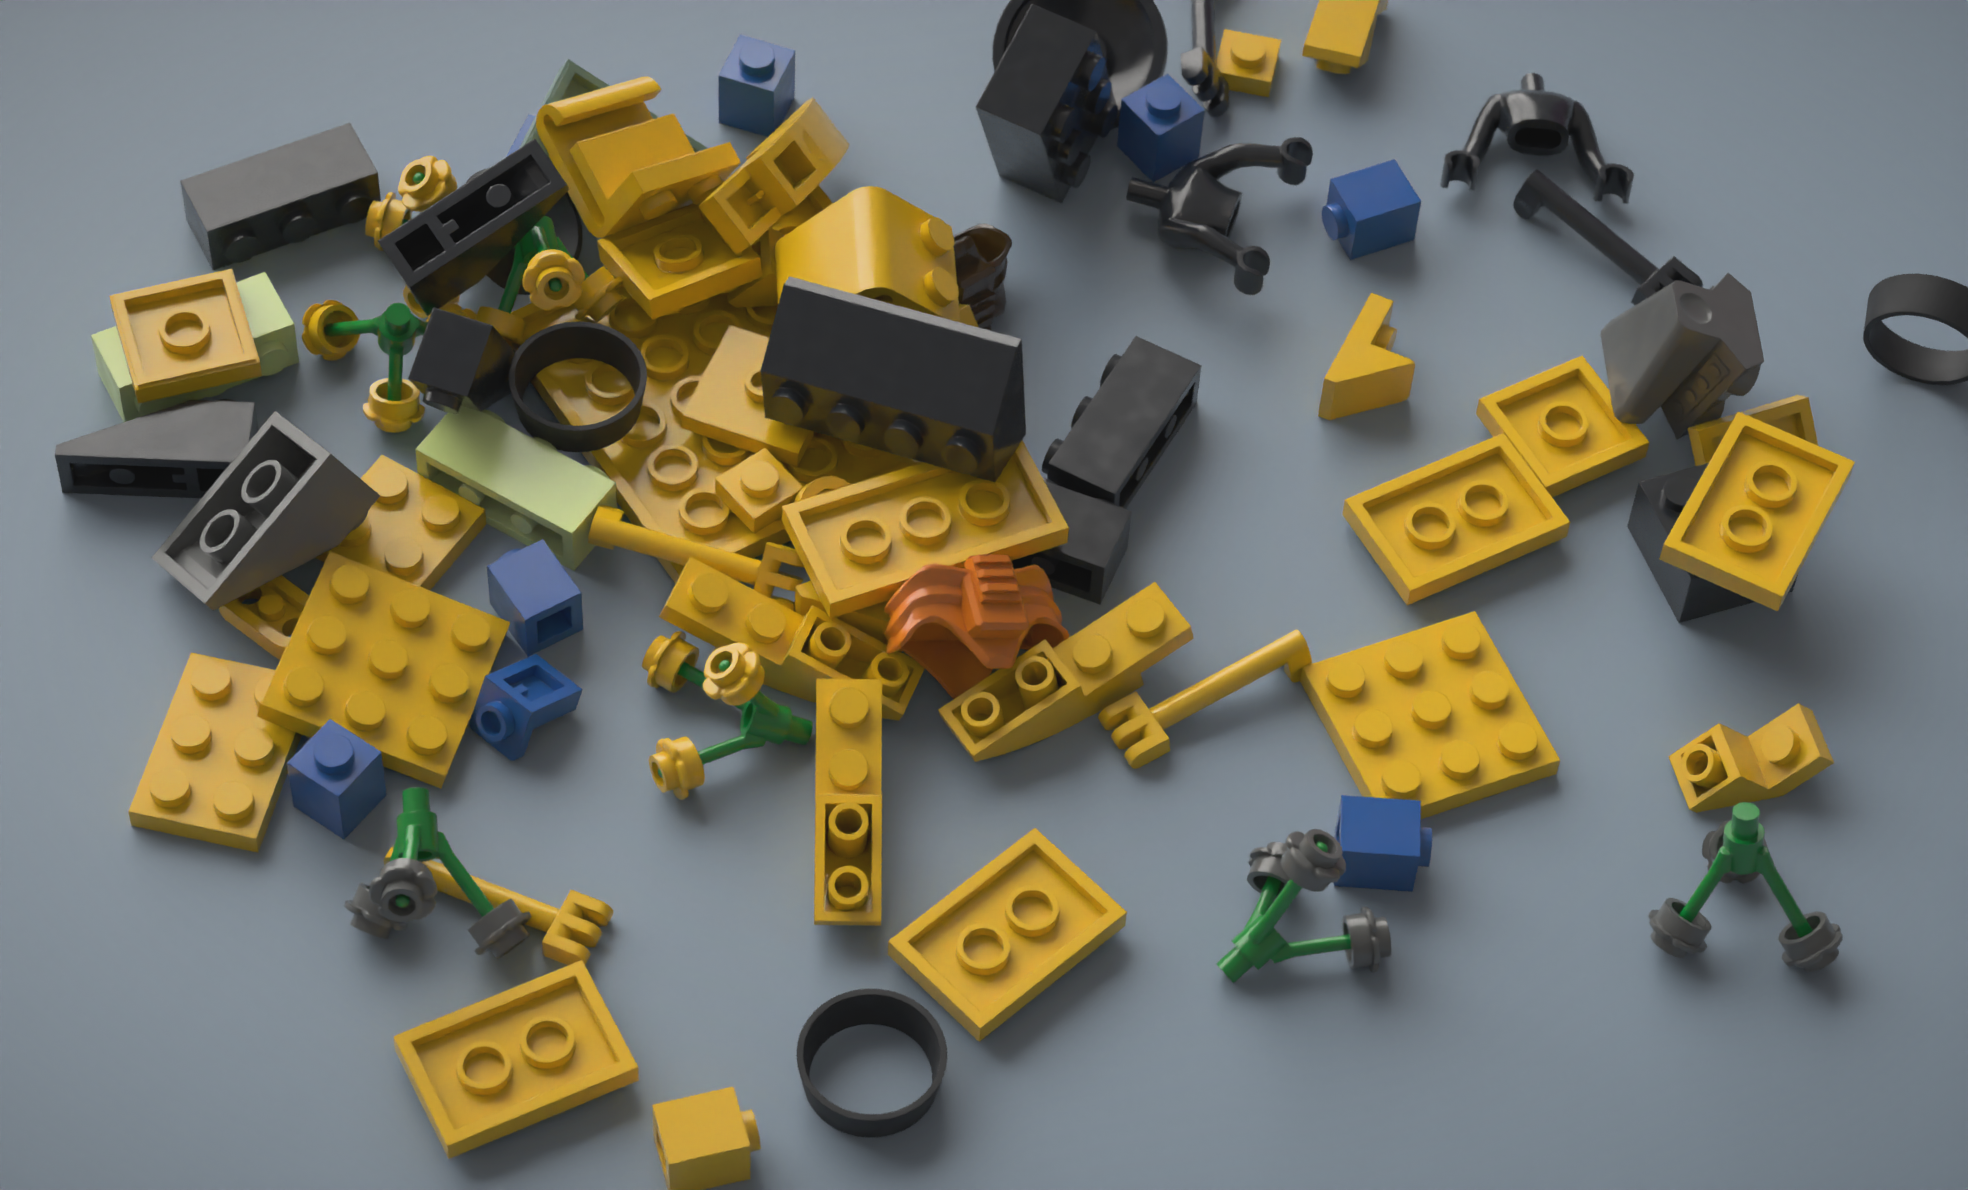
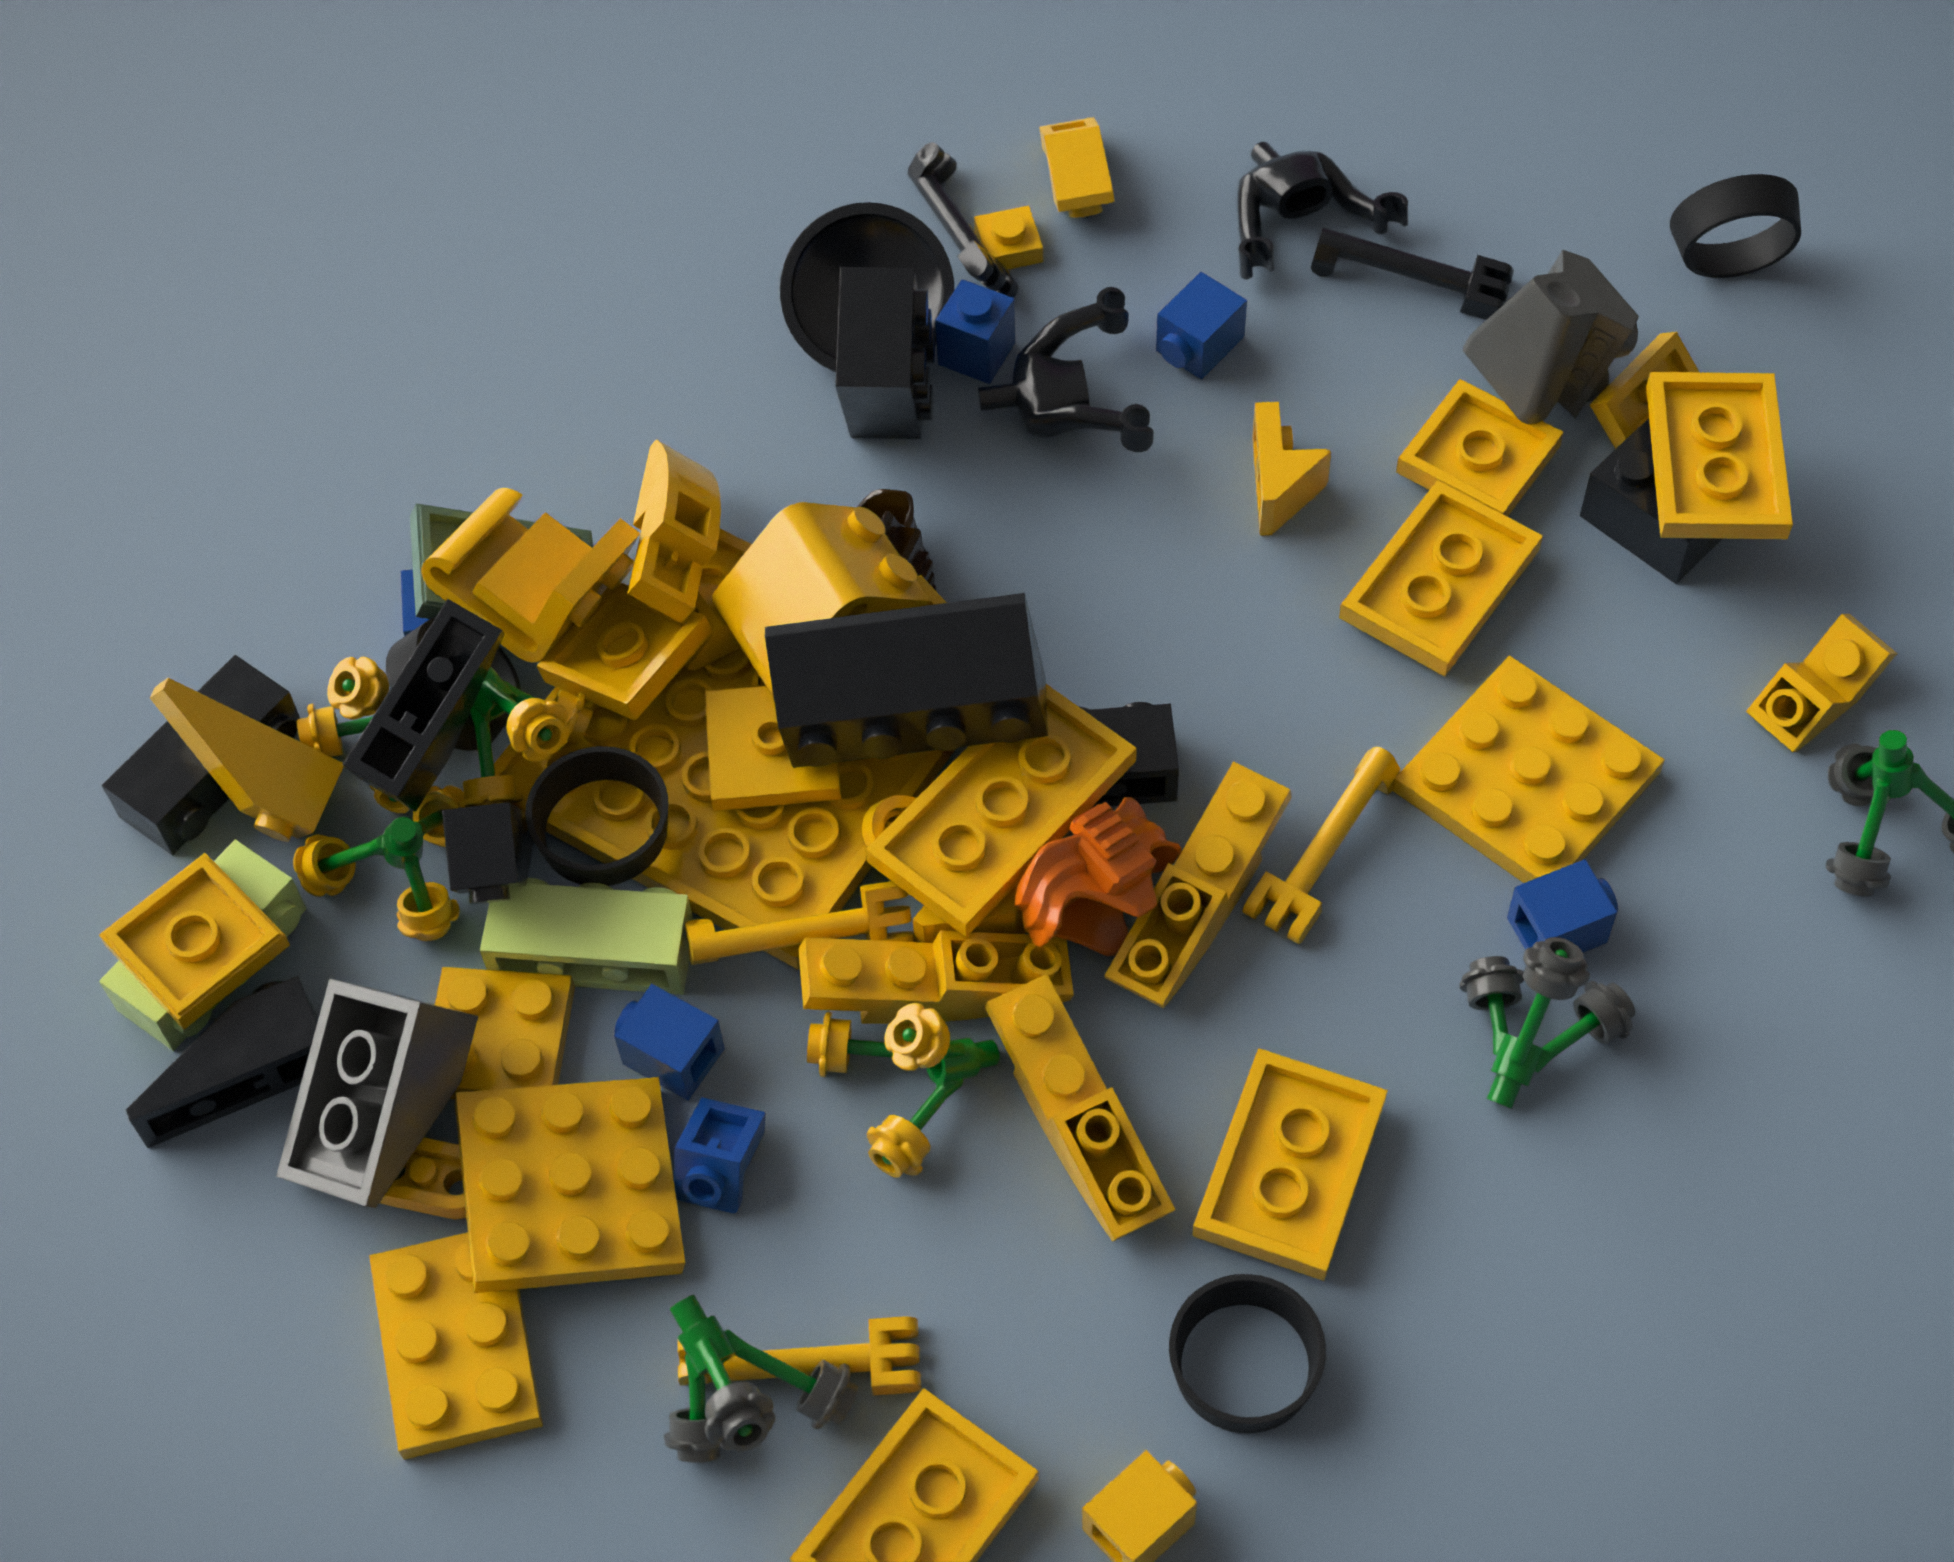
camera: 20 degrees left, 5 degrees up
blue brick [287,719,387,839] -> none
yellow plate [715,448,803,534] -> none
blue brick [718,34,795,137] -> none
black brick [1042,336,1202,509] -> none
none -> yellow slope [150,678,344,842]

